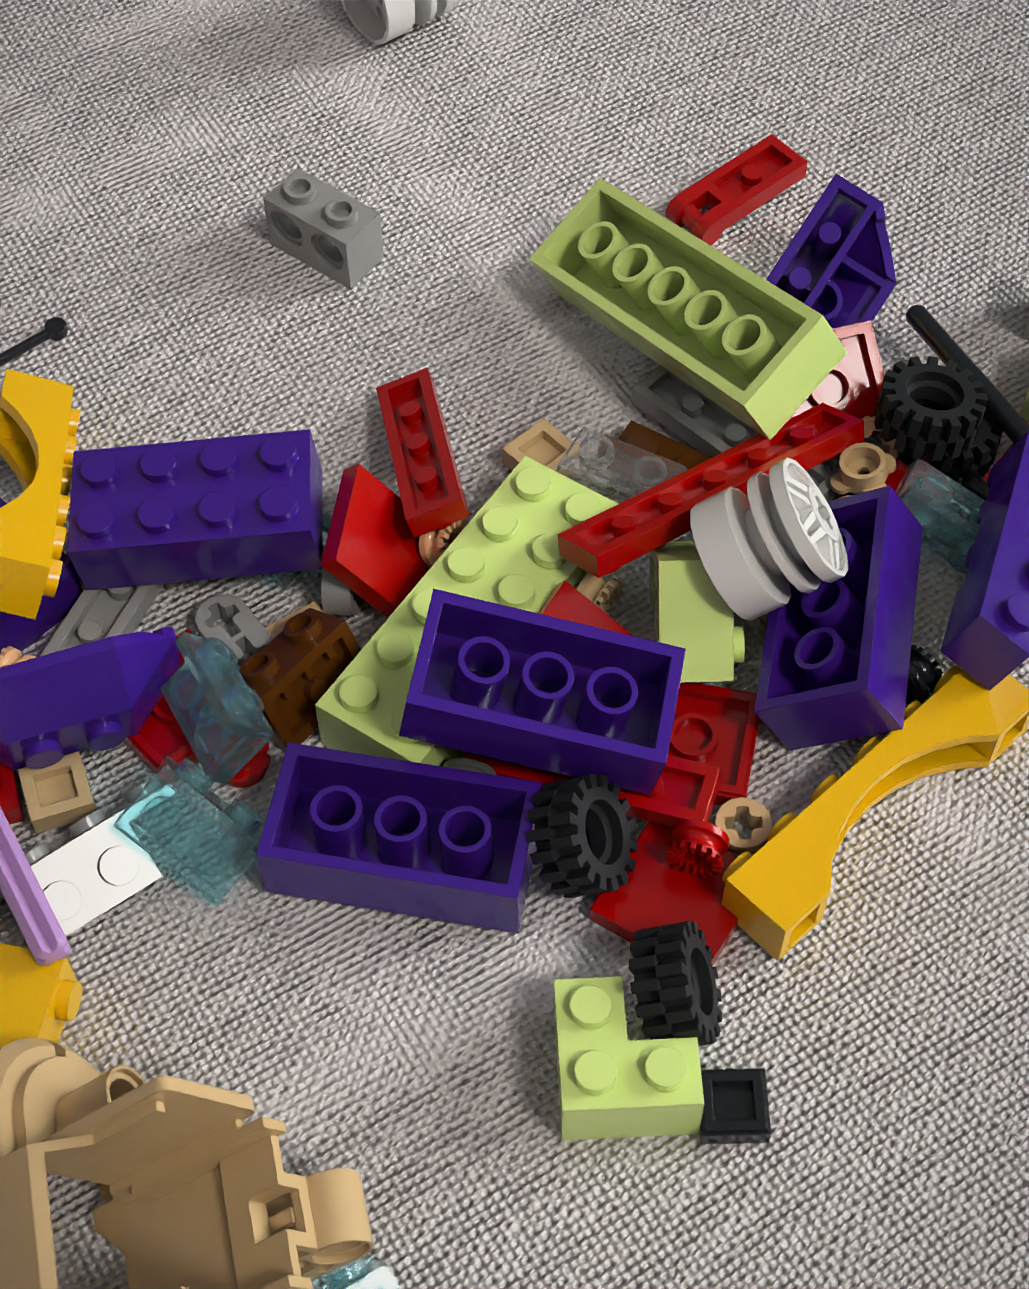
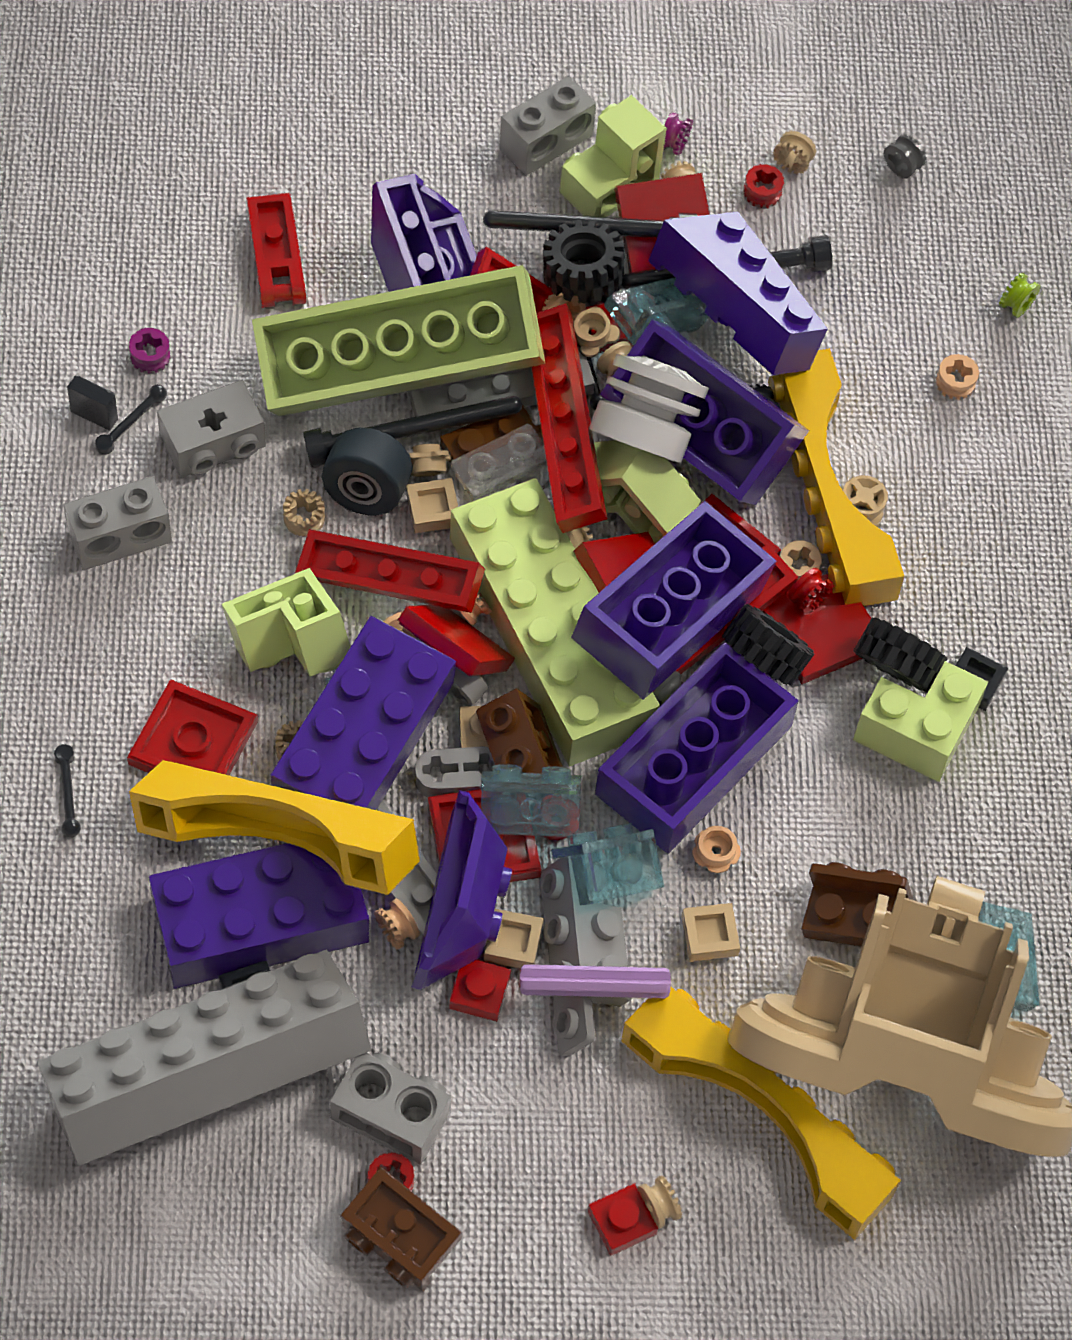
camera: 65 degrees left, 5 degrees up
none -> black tile [67,375,118,431]
none -> black hinge [95,384,167,455]
none -> red tile [127,679,258,775]
none -> magenta bush [129,328,171,374]
none -> light grey brick [157,379,266,478]
none -> yellowish green brick [221,568,351,677]
none -> tan bush [283,489,325,536]
none -> black piece [303,396,522,467]
none -> black wheel [321,427,413,516]
none -> tan plate [409,444,451,477]
none -> tan plate [681,903,740,962]
none -> light nougat plate [692,826,741,873]
none -> reddish brown bracket [801,862,913,947]
none -> tan wheel [842,475,888,527]

